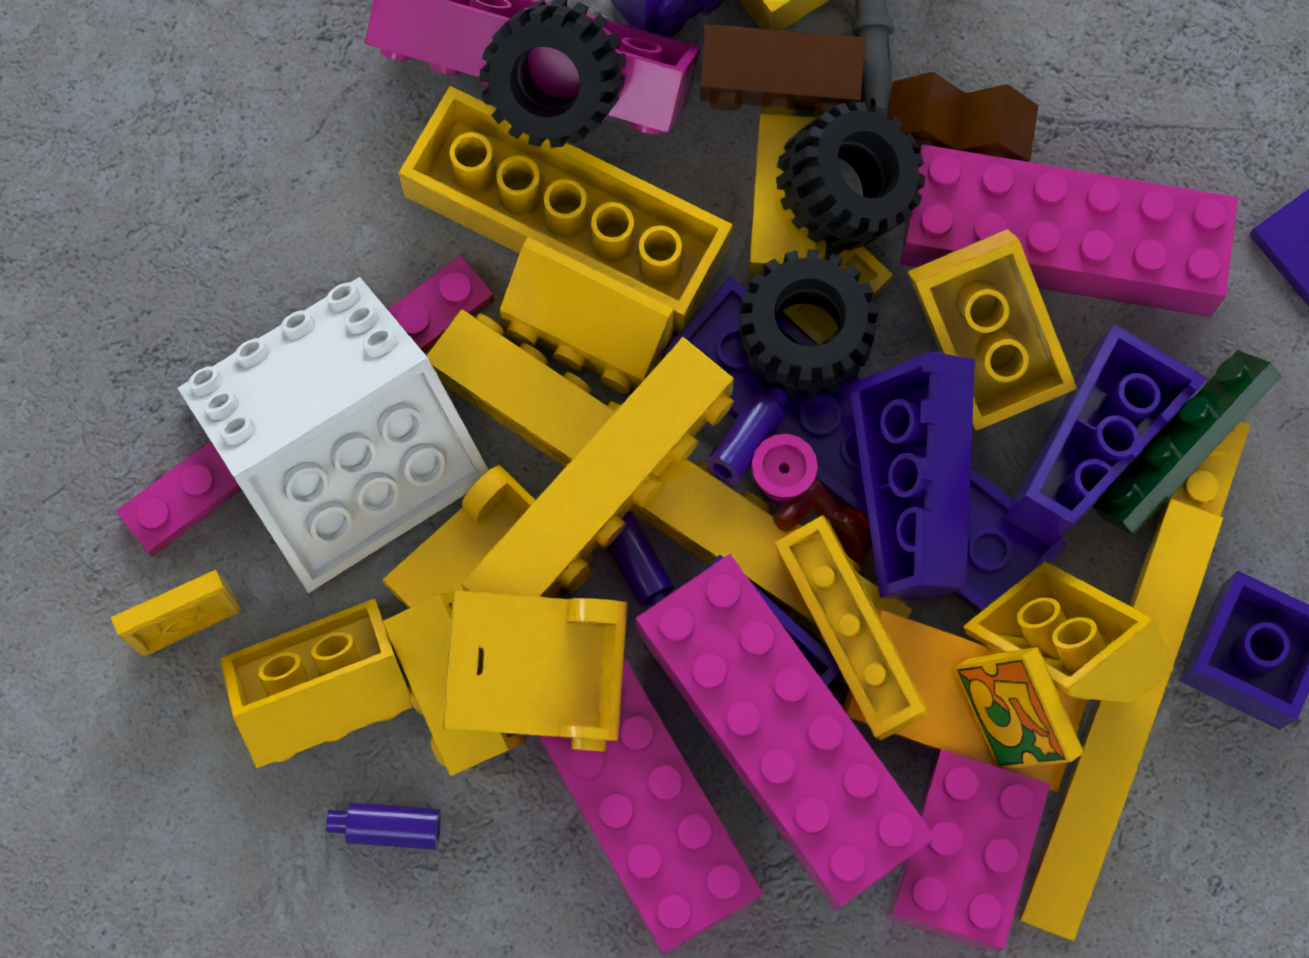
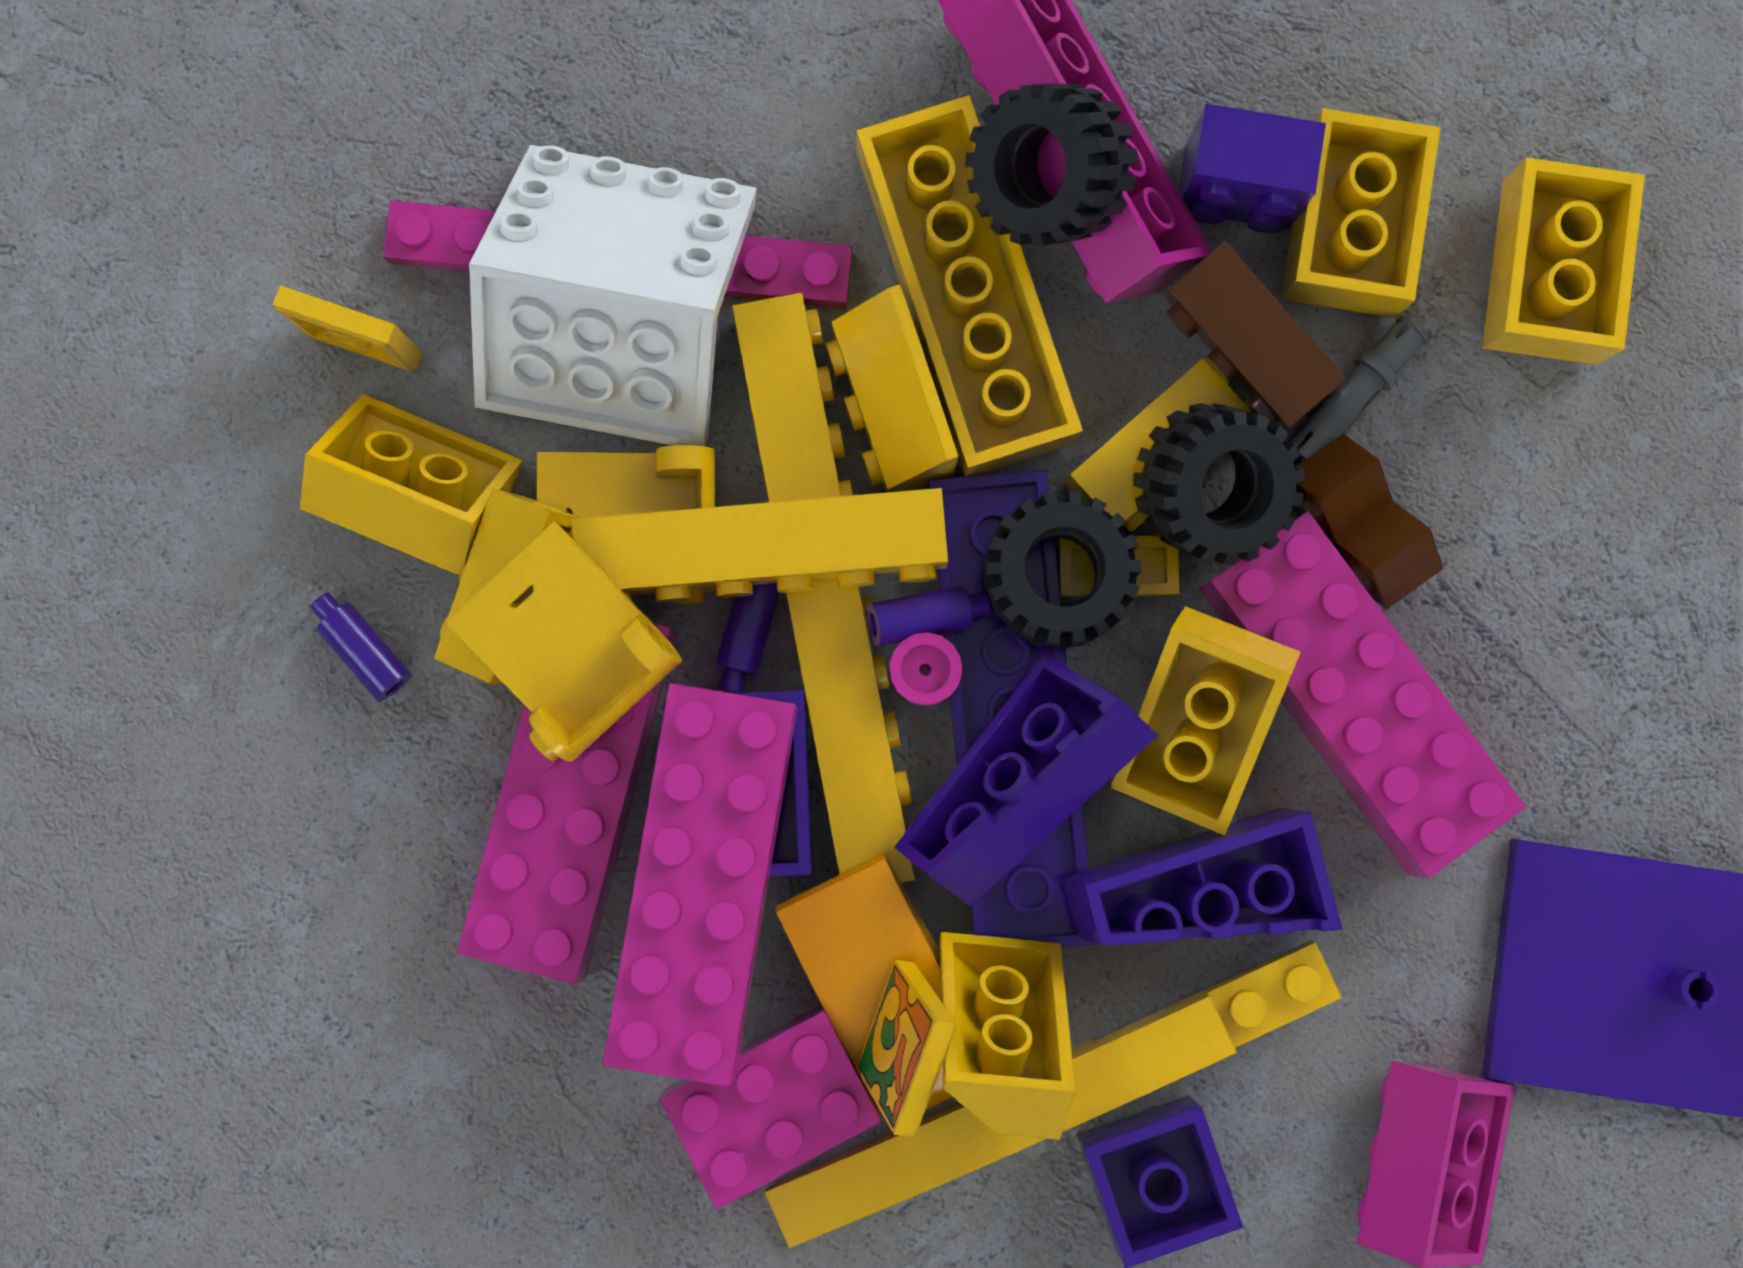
camera: 45 degrees right, 10 degrees up
clear red plate [773,481,872,562] -> none
yellow plate [774,515,930,741] -> none
dark green plate [1093,350,1281,536] -> none

